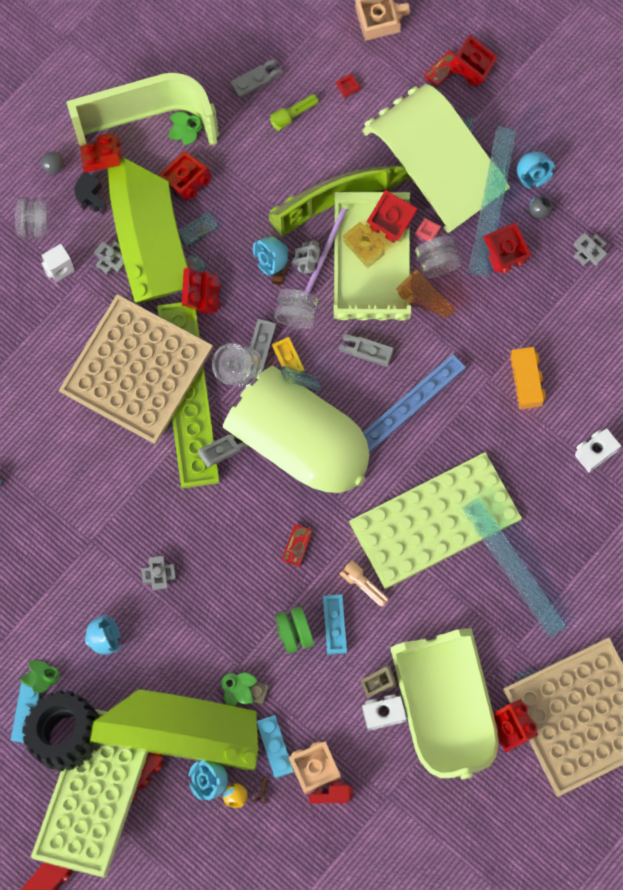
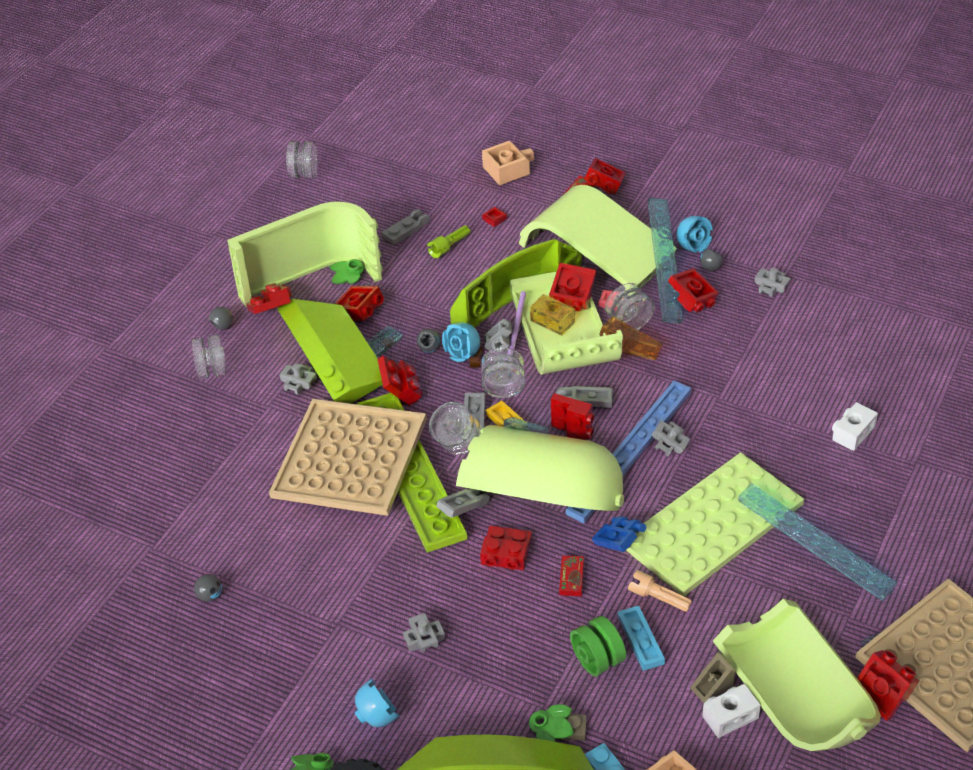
camera: 15 degrees left, 30 degrees down
white brick [41,244,75,282] -> none
black brick [74,172,107,215] -> none
light orange brick [510,347,546,410] -> none
none -> dark grey piece [416,328,441,353]
none -> red plate [480,525,532,570]
none -> red plate [551,393,594,440]
none -> blue plate [592,516,646,552]
none -> light grey piece [652,420,690,457]

